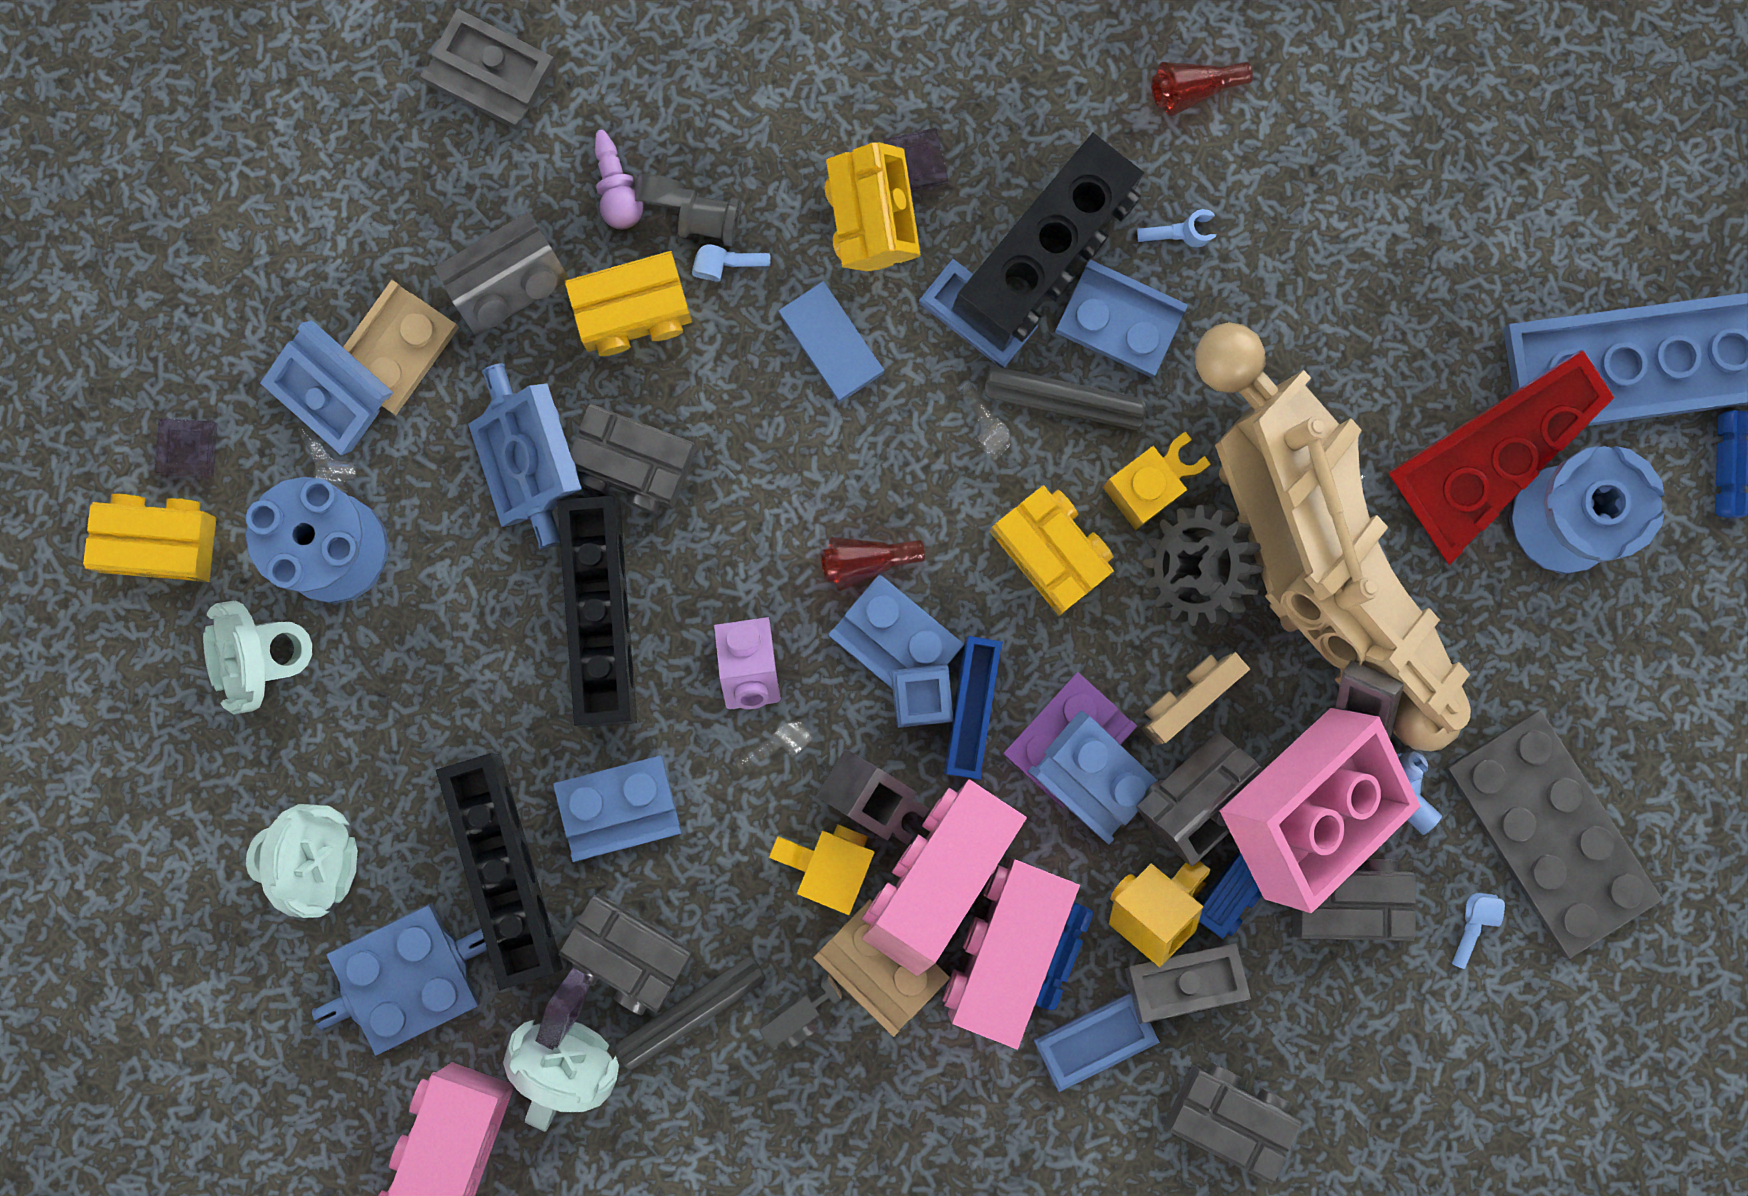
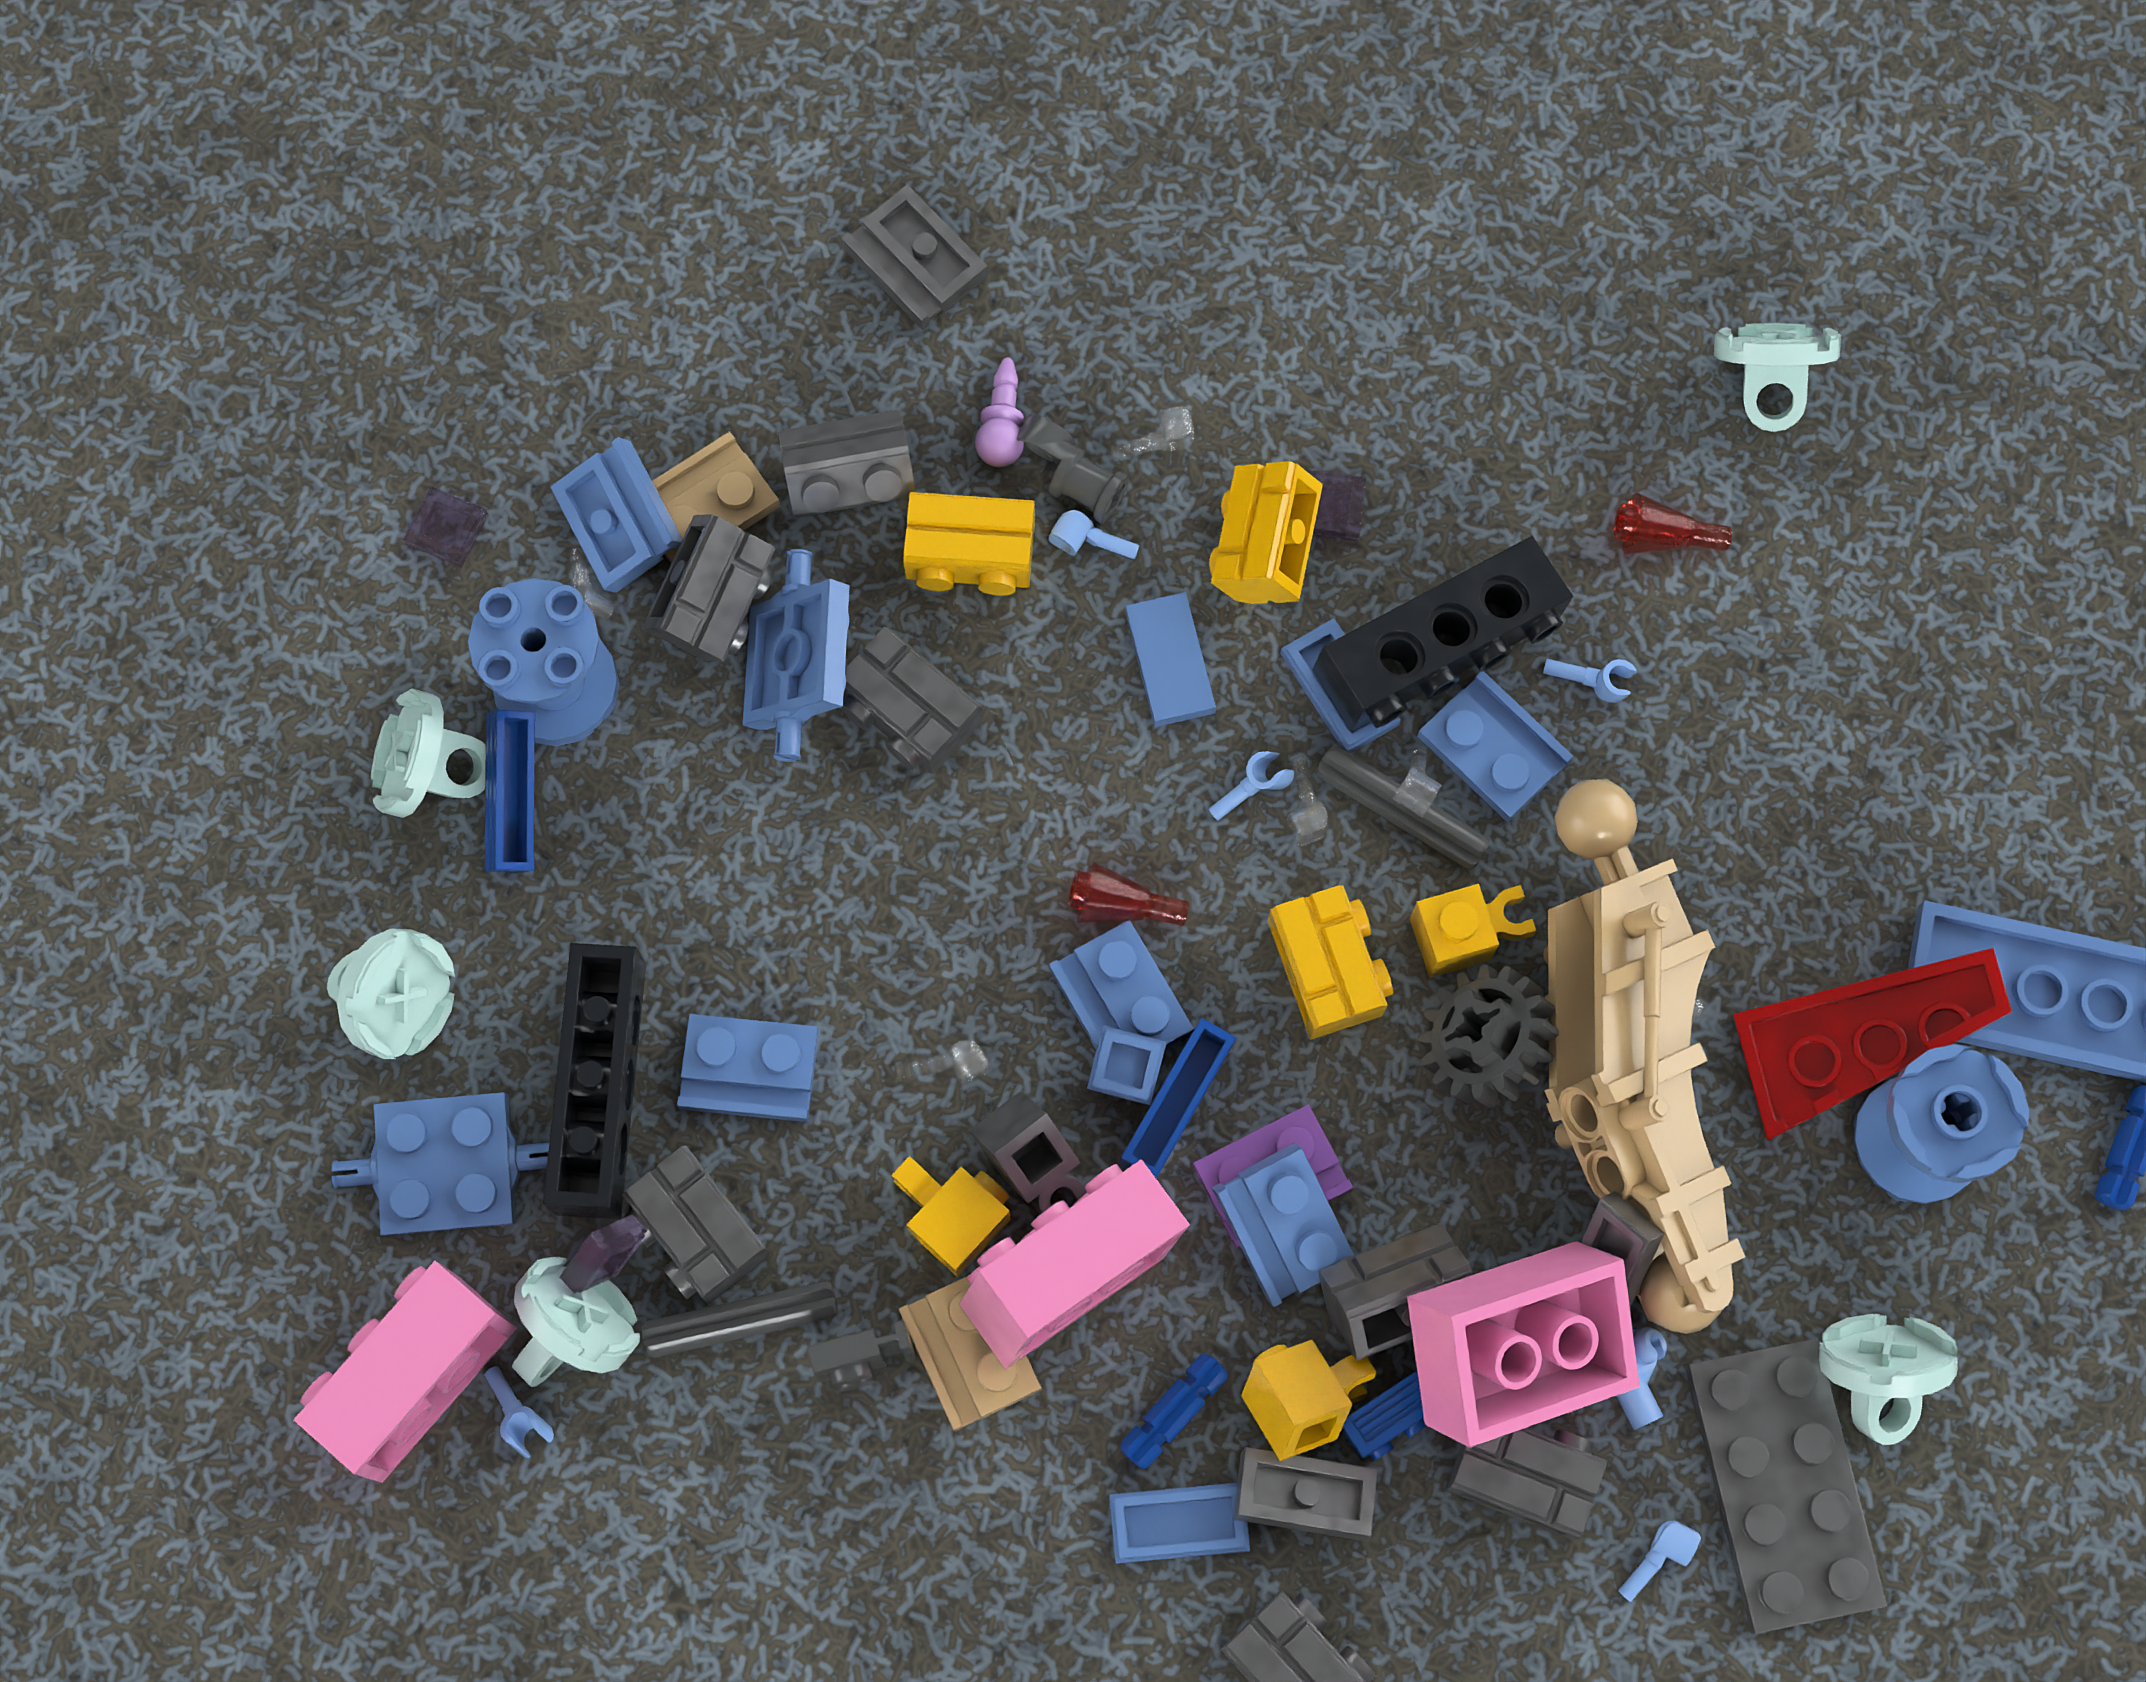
camera: 25 degrees right, 10 degrees down
yellow brick [83,494,216,582] -> none
black brick [557,496,637,728] -> none
lavender bracket [714,617,781,709] -> none
bright pink brick [942,857,1080,1050] -> none
tan plate [1141,652,1250,745] -> none
none -> light blue hand [484,1366,554,1458]
none -> blue piece [485,709,536,873]
none -> flat silver brick [642,514,775,662]
none -> clear hand [1110,407,1194,463]
none -> light blue hand [1208,751,1294,821]
none -> clear hand [1393,749,1442,818]
none -> light aqua tile [1819,1314,1958,1445]

